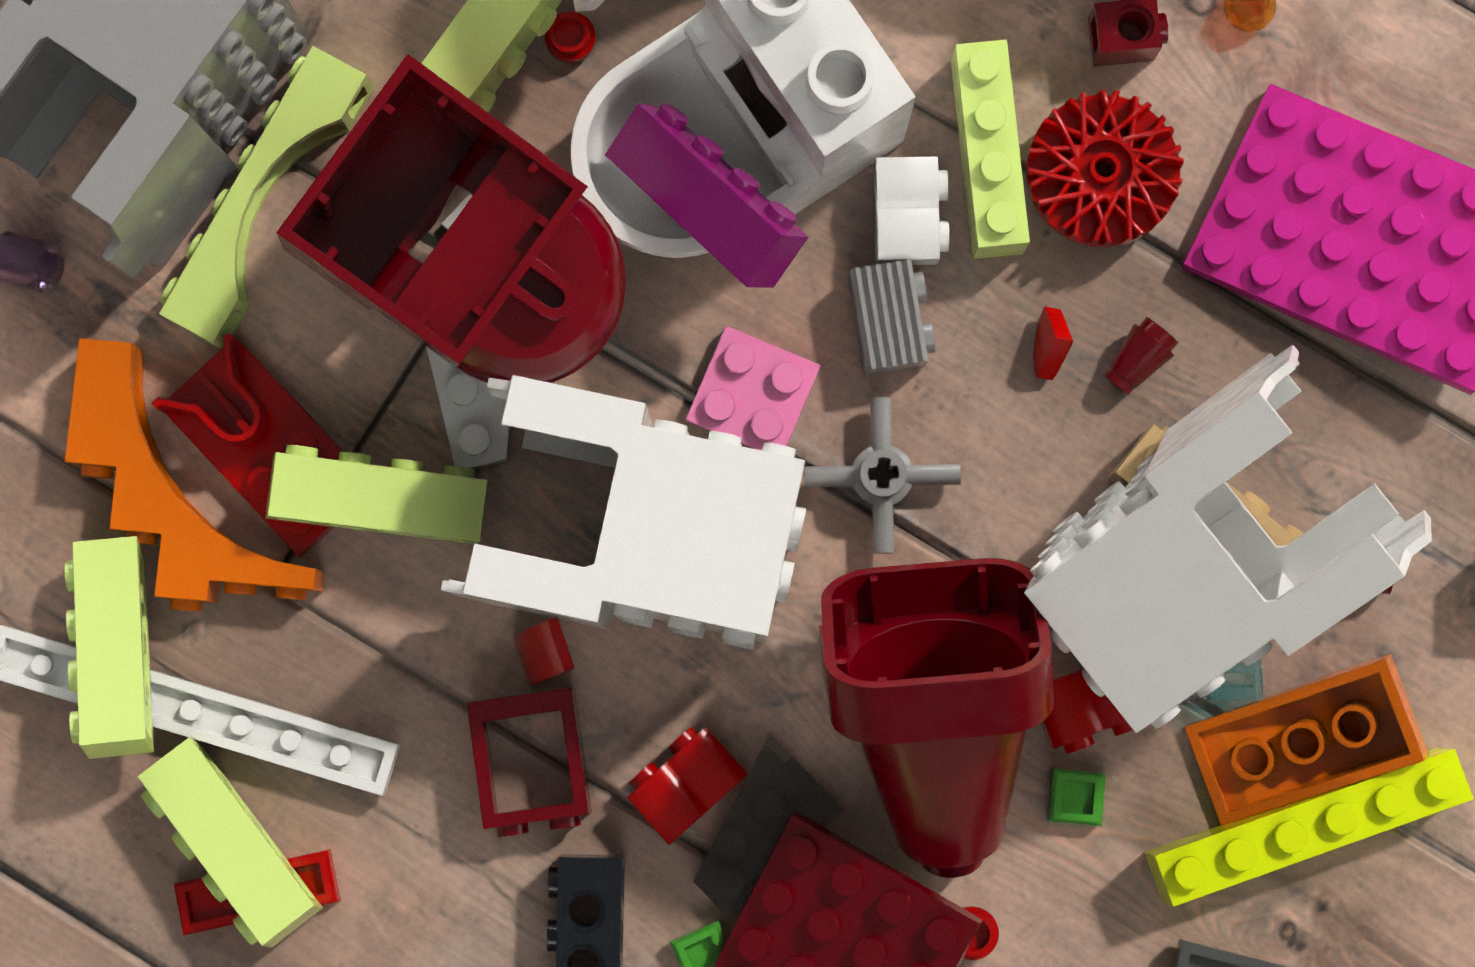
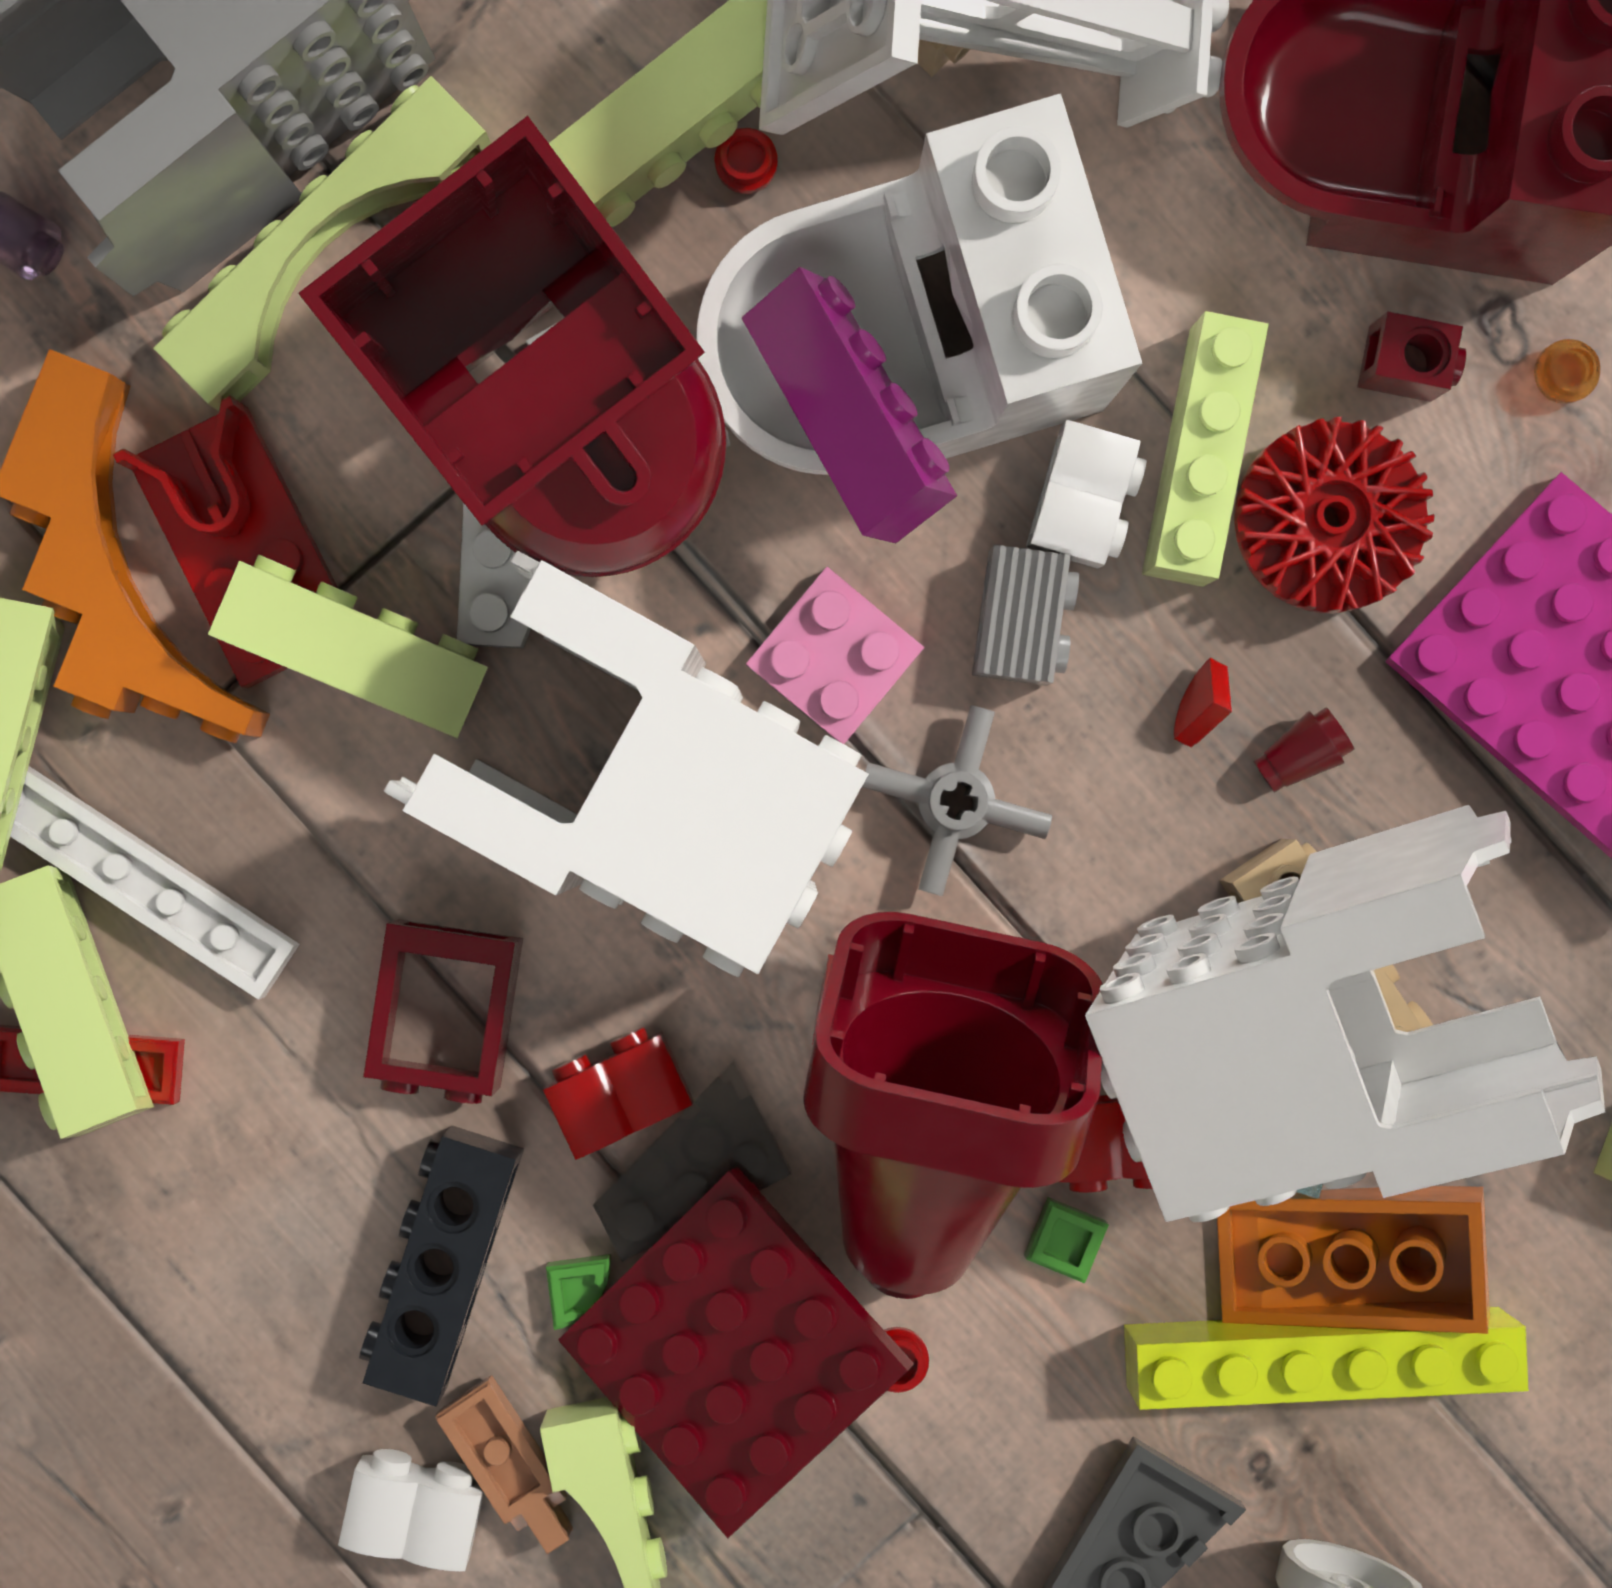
camera: 10 degrees right, 5 degrees up
red slope [513,617,575,687] -> none

